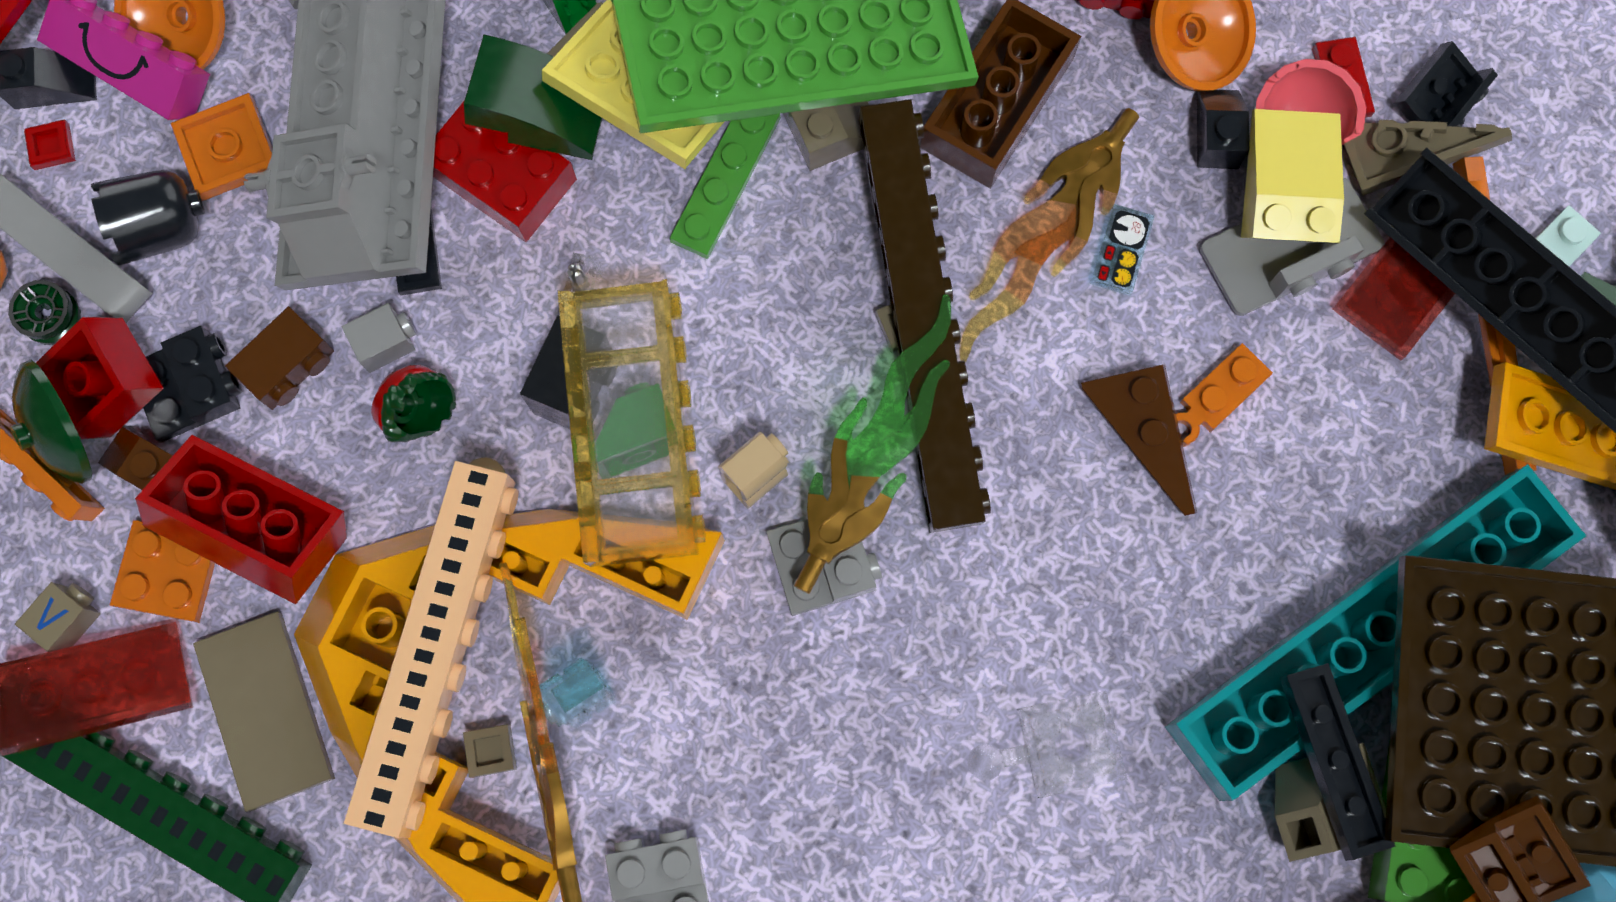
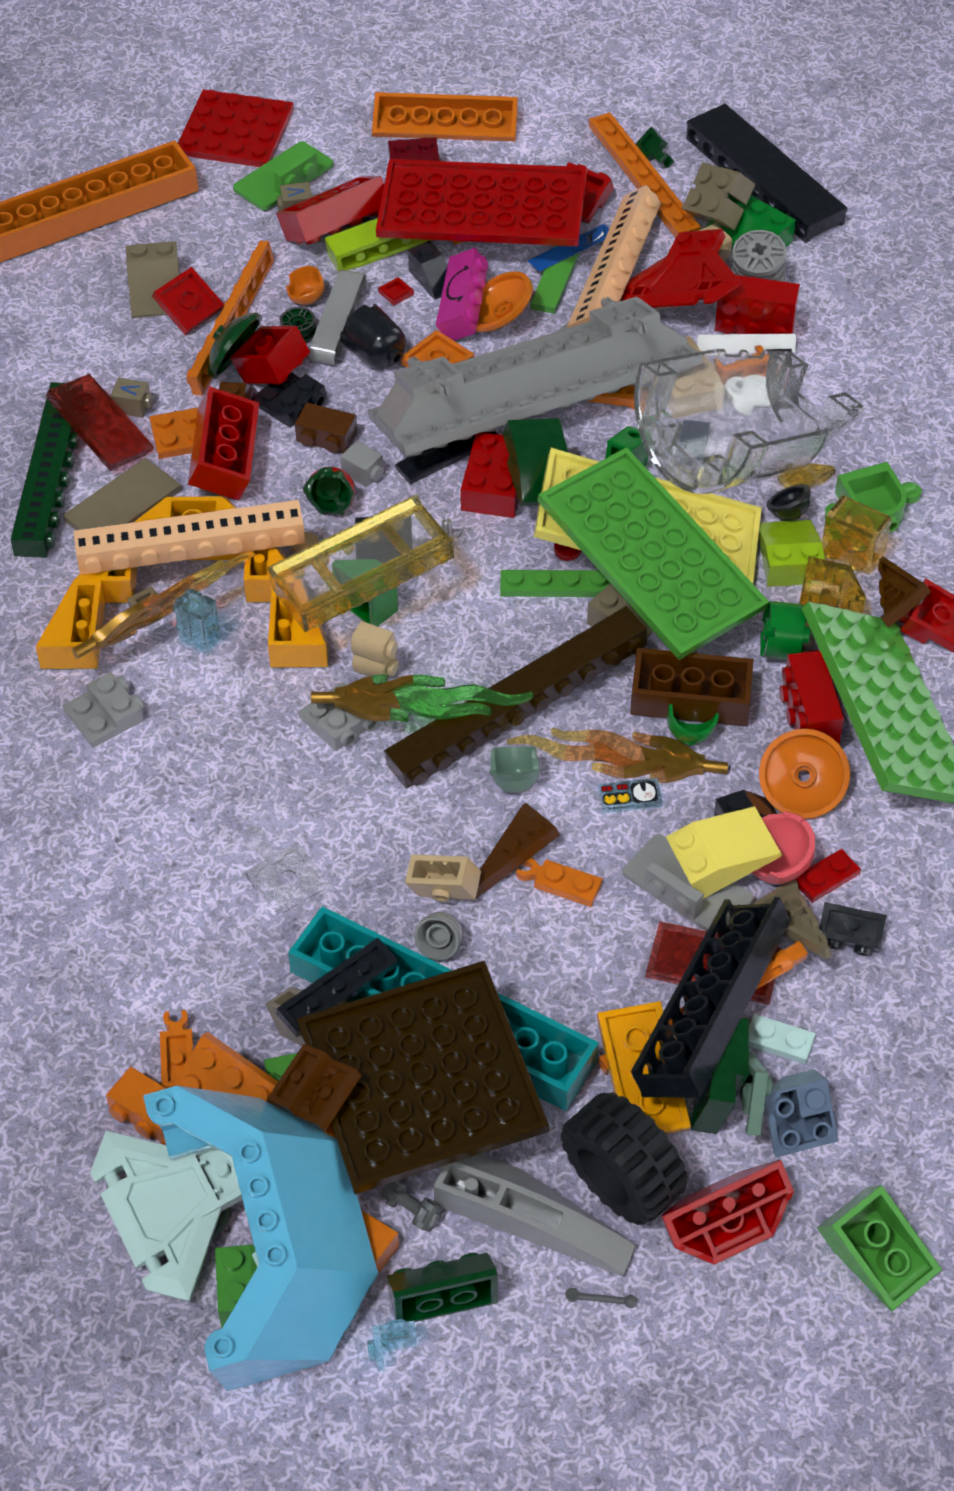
camera: 65 degrees right, 25 degrees down
none -> tan brick [405,854,481,902]
none -> light grey helmet [414,912,463,961]
none -> sand green helmet [489,746,540,794]
none -> green helmet [667,704,719,745]

